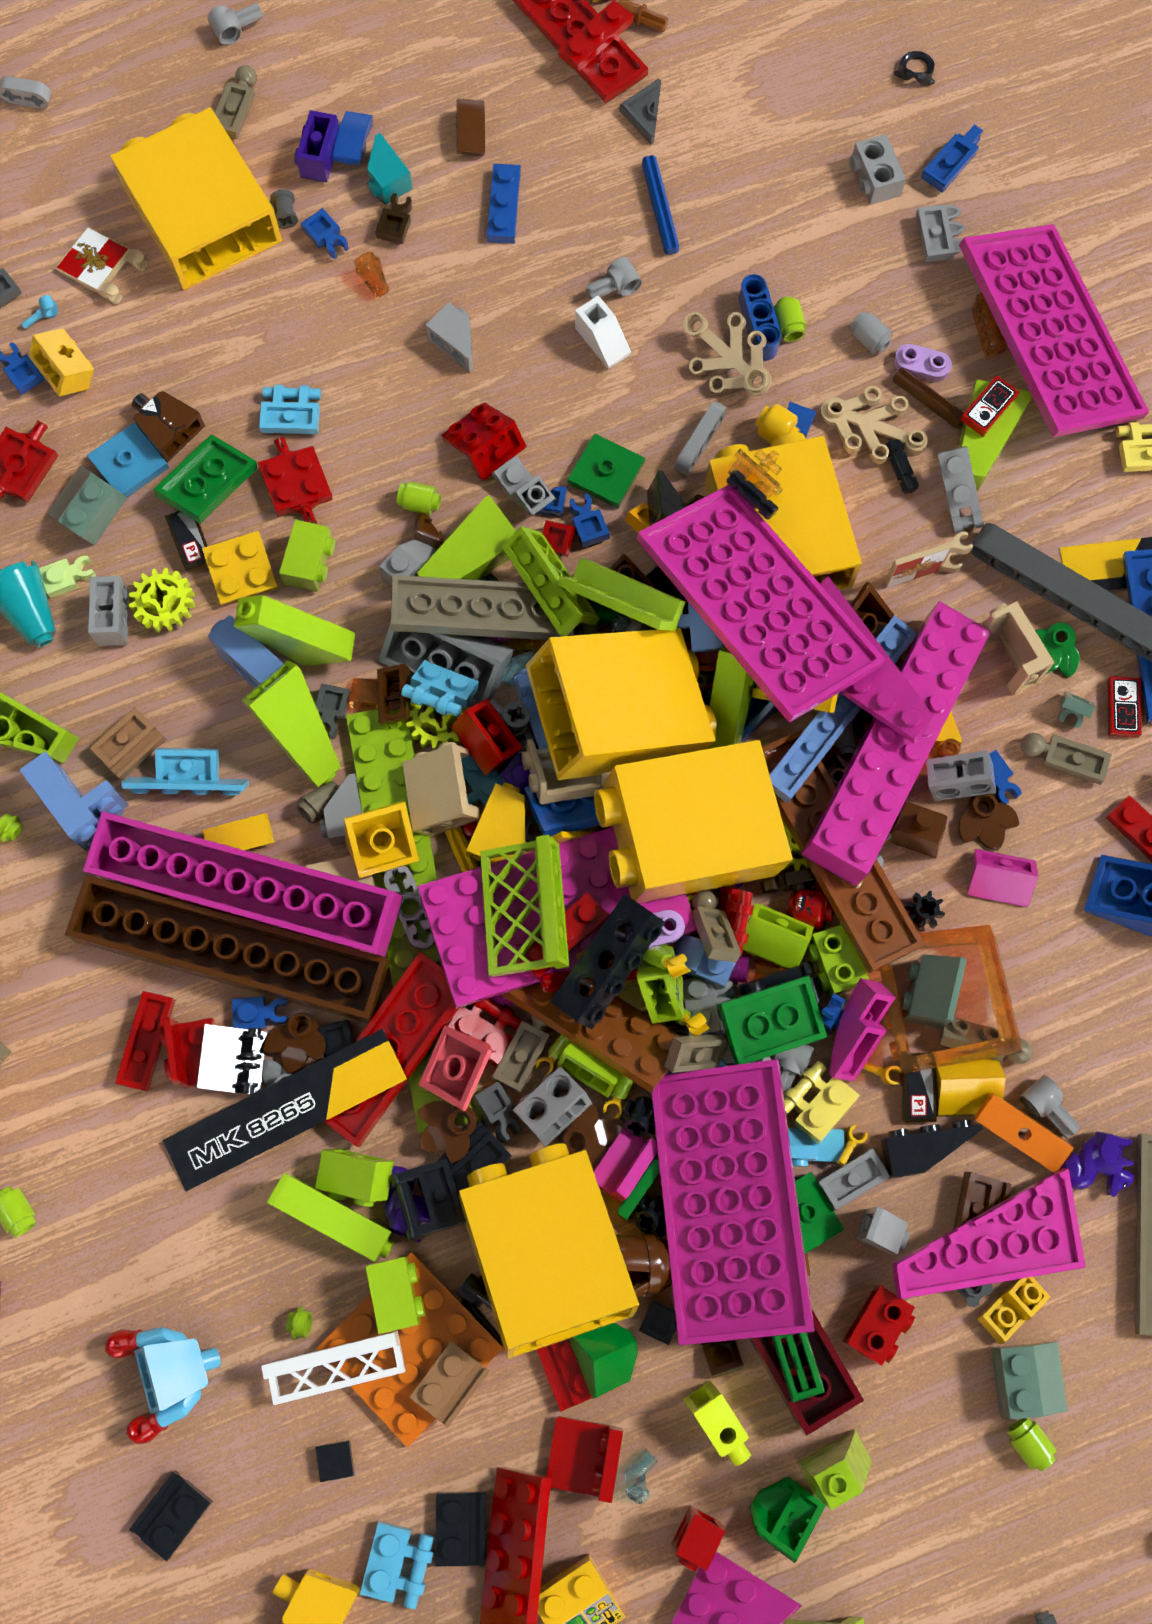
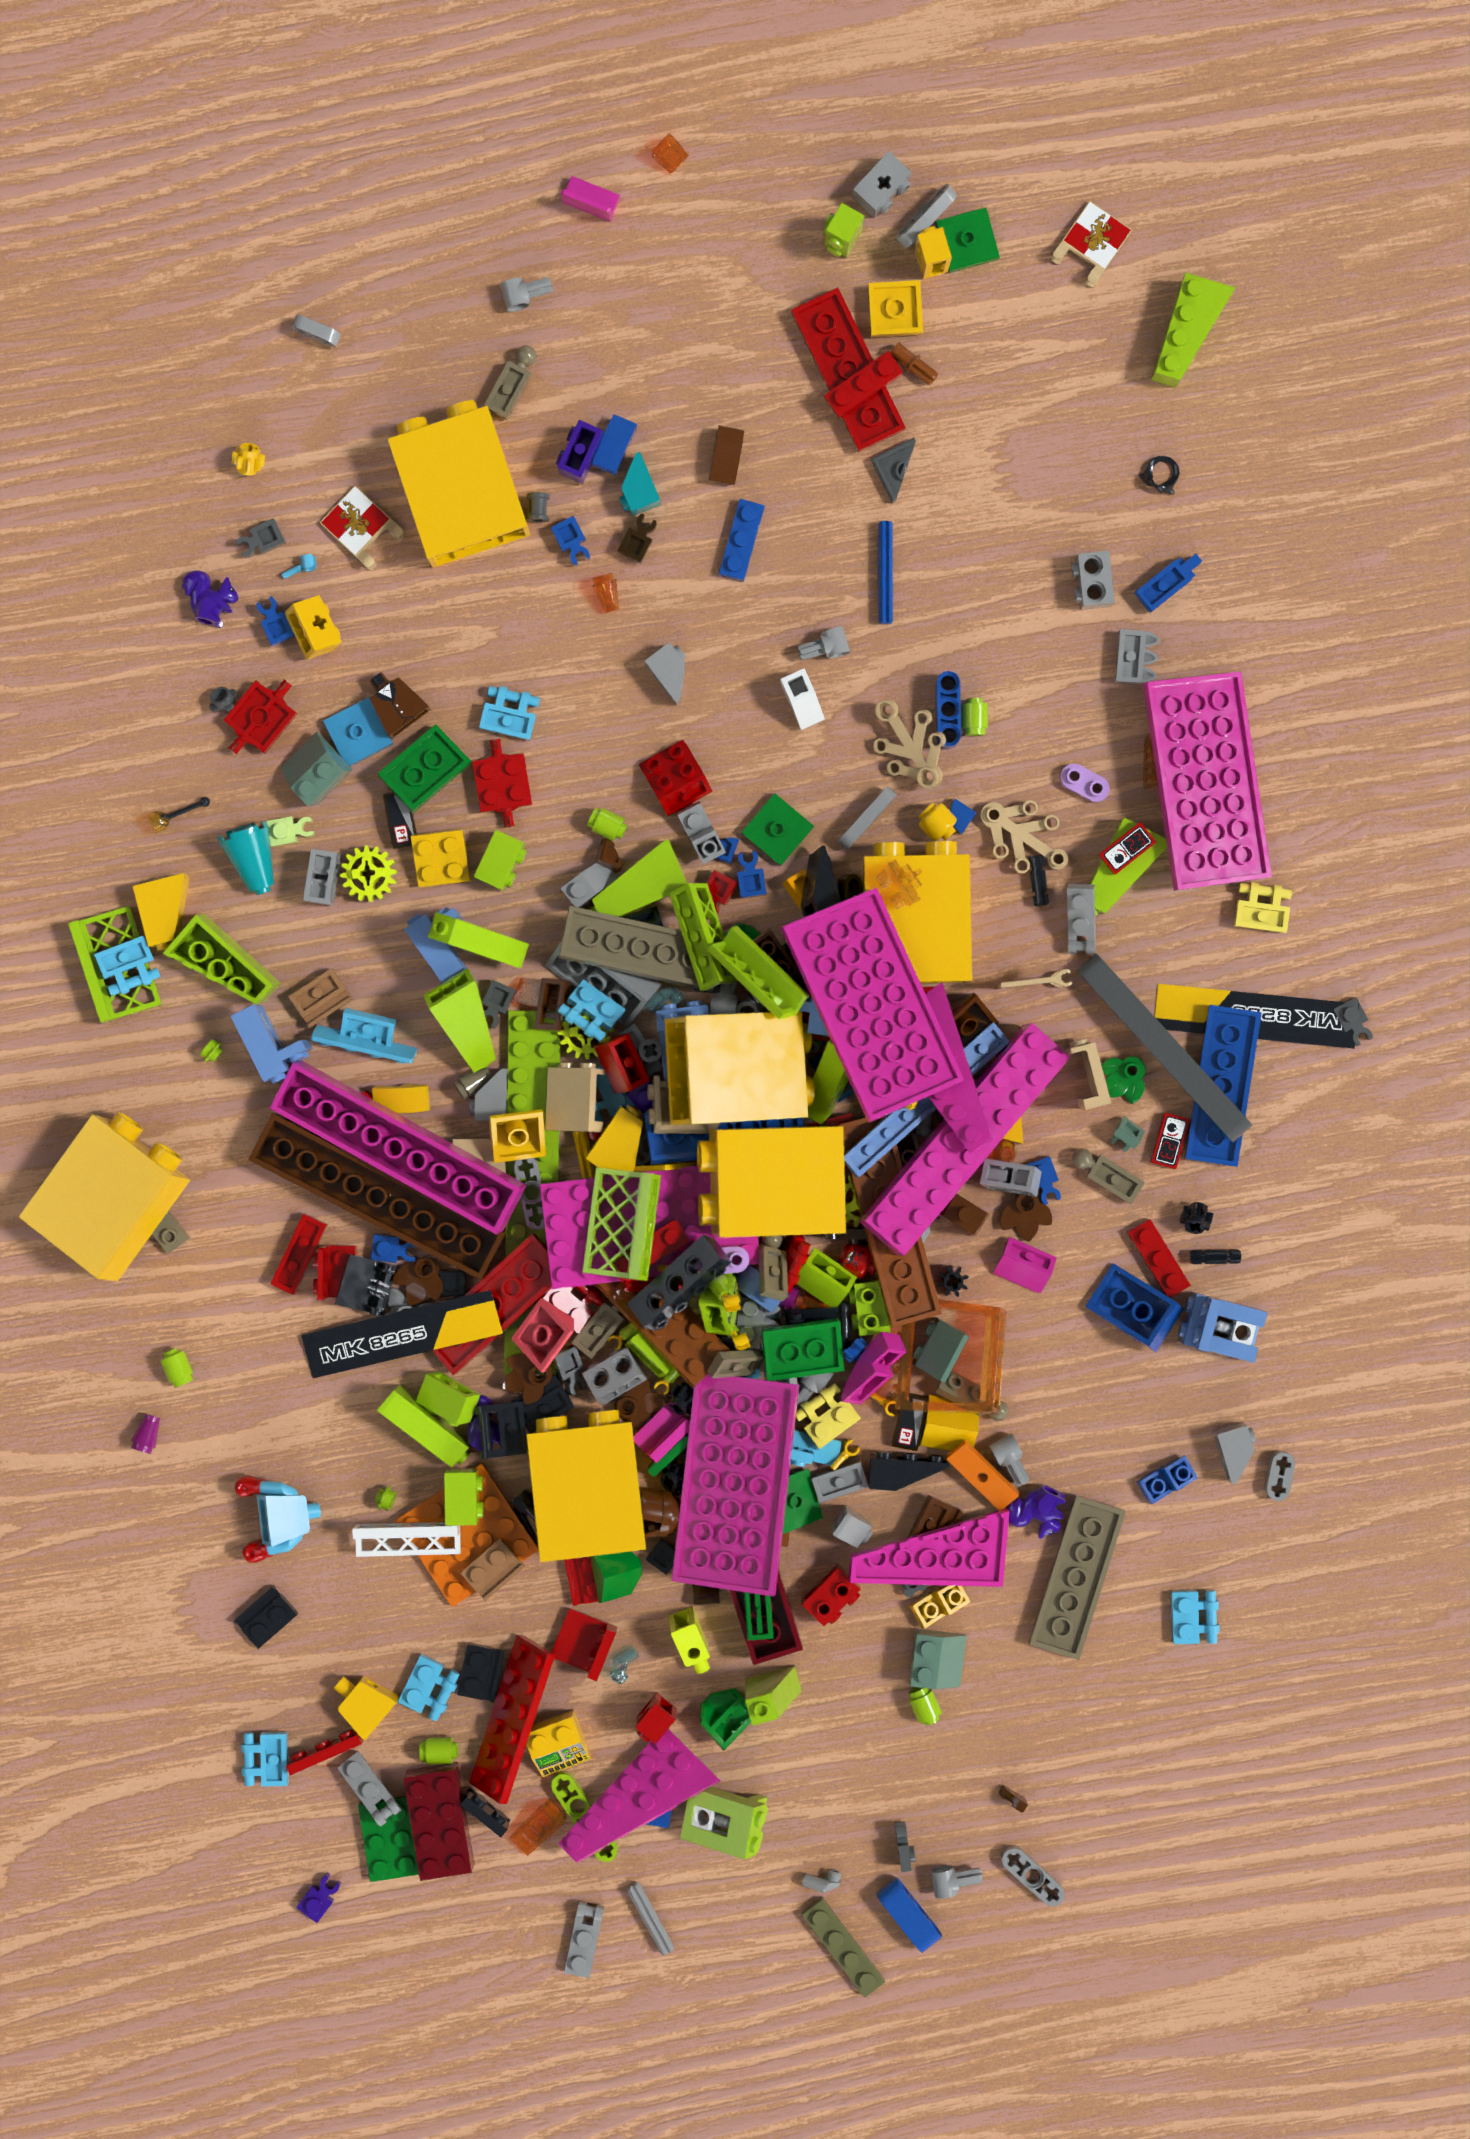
camera: 10 degrees right, 15 degrees up
black tile [316,1440,355,1482] -> none
black axle [726,470,778,519] -> none
light grey brick [850,311,892,354] -> none
reddish brown axle [893,367,964,428] -> none

